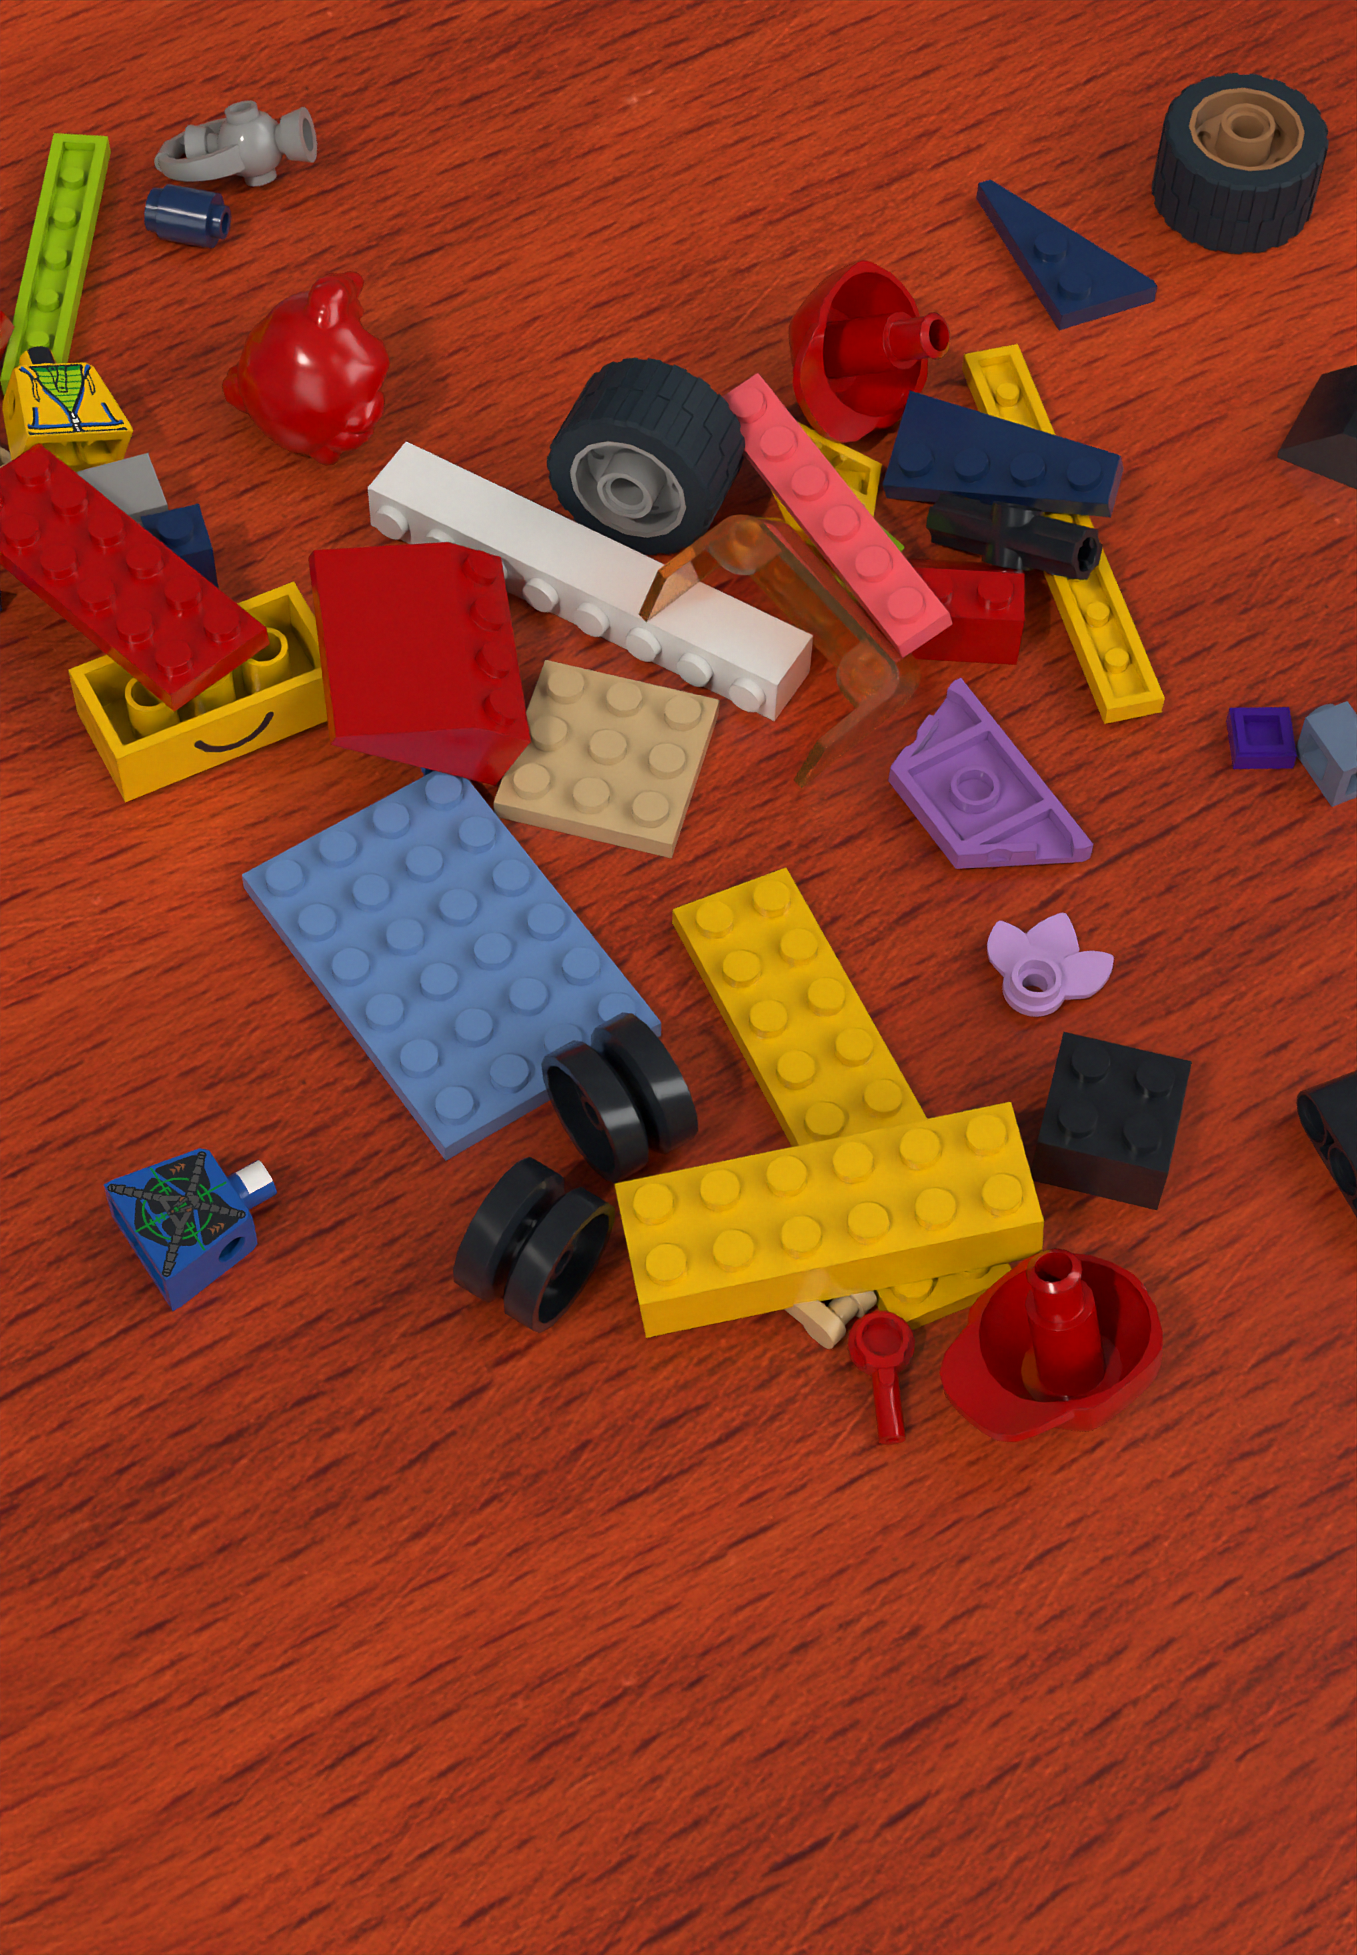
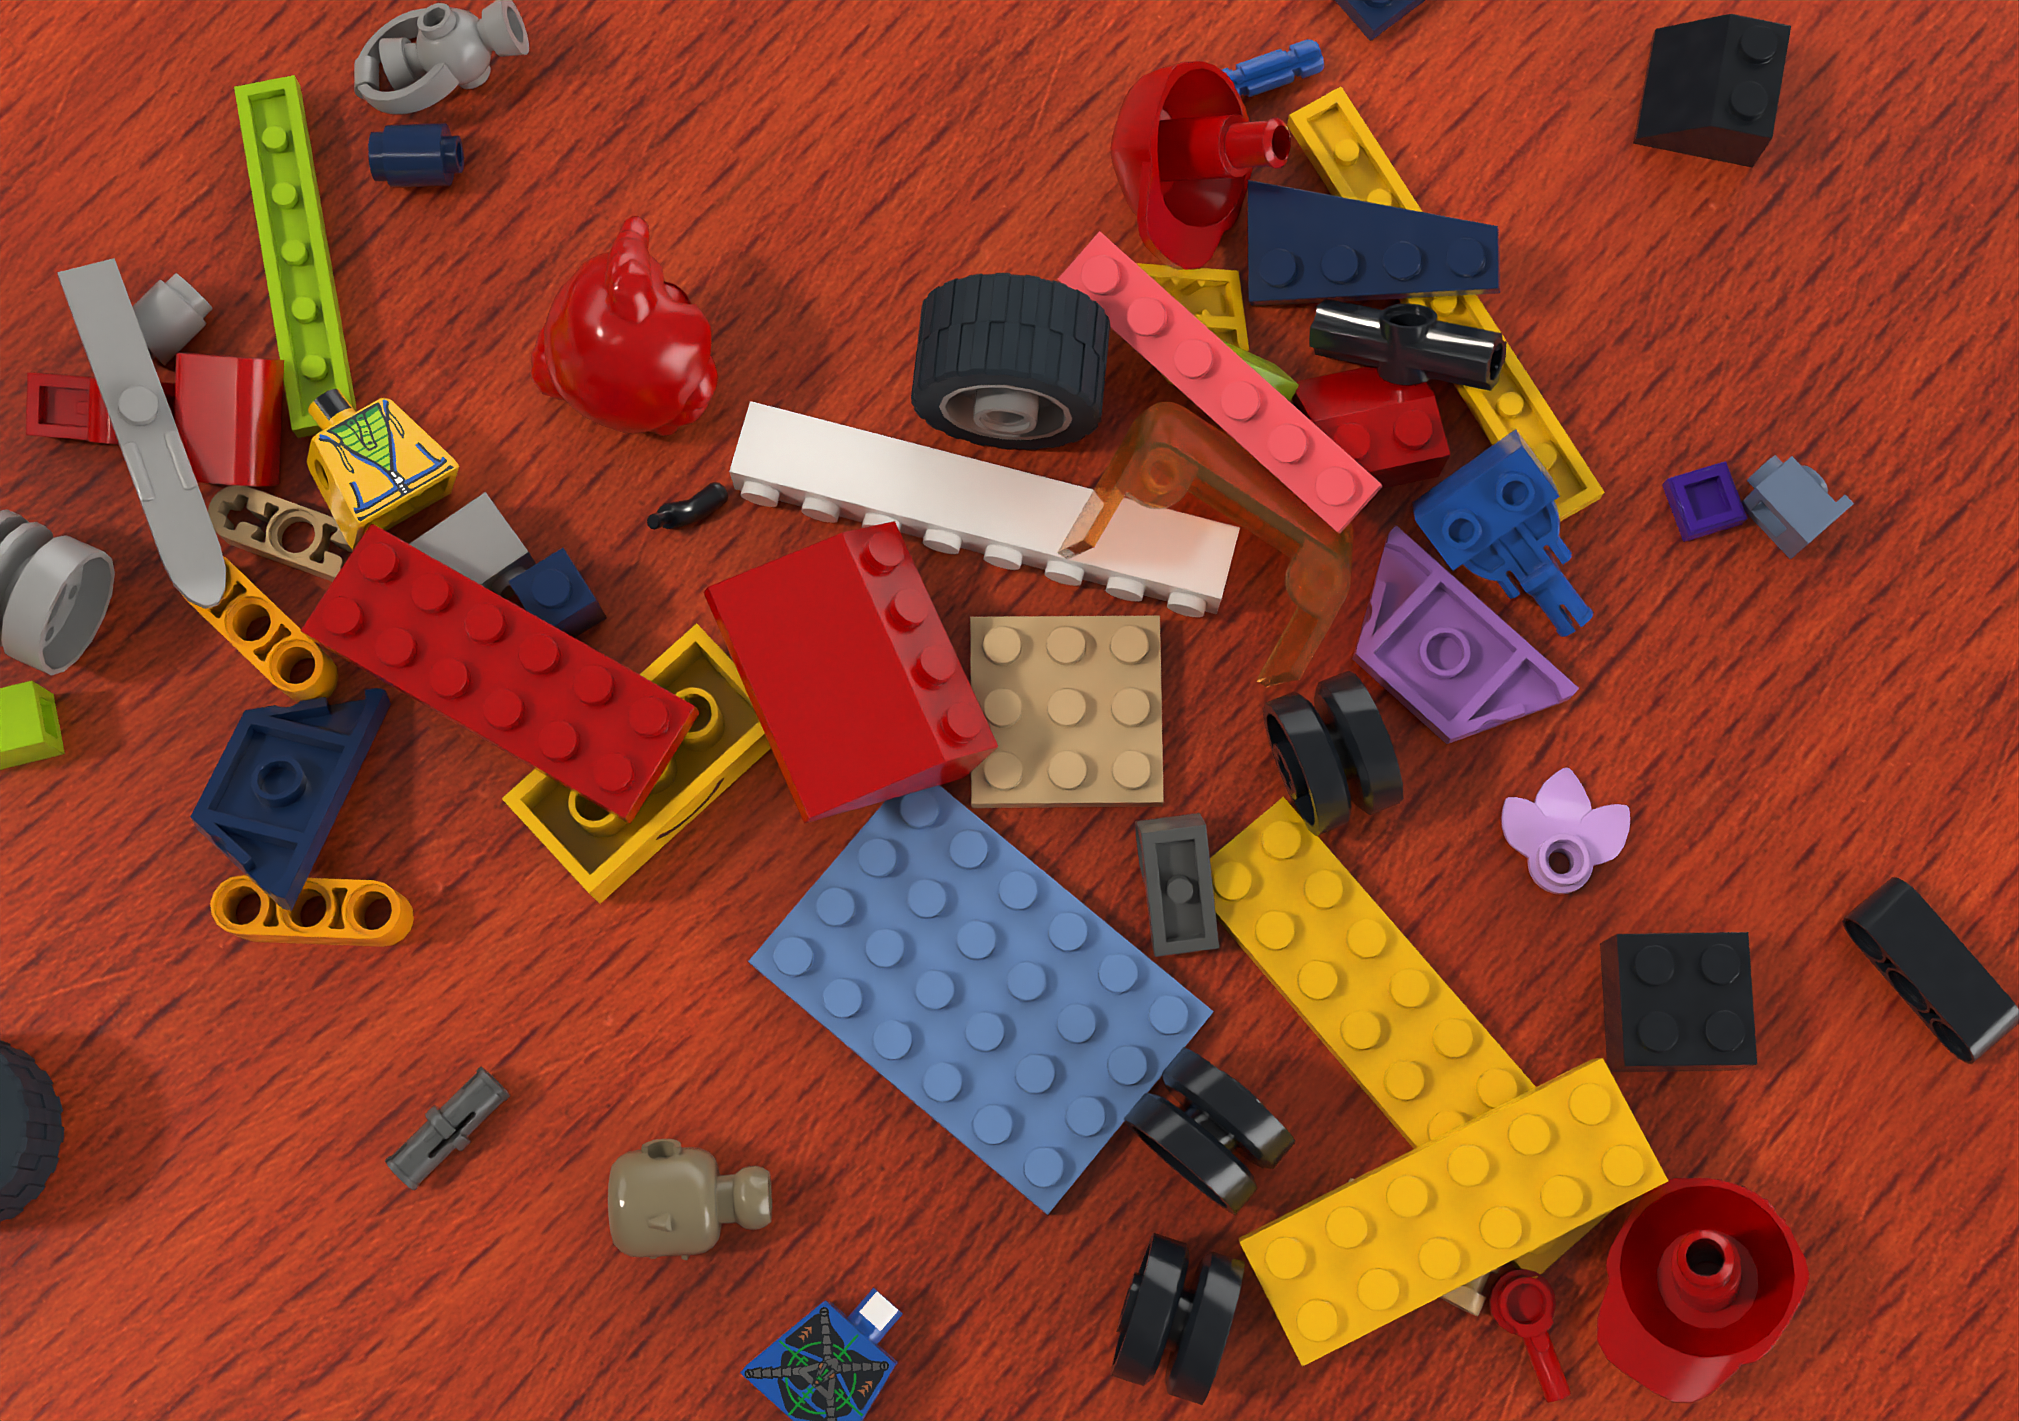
camera: 15 degrees left, 20 degrees up
none -> dark tan piece [608,1139,772,1260]
none -> black piece [647,482,728,530]
none -> dark grey plate [1135,813,1219,957]
none -> blue axle [1221,39,1324,98]
none -> black wheel [1262,671,1404,836]
none -> blue brick [1412,429,1594,637]

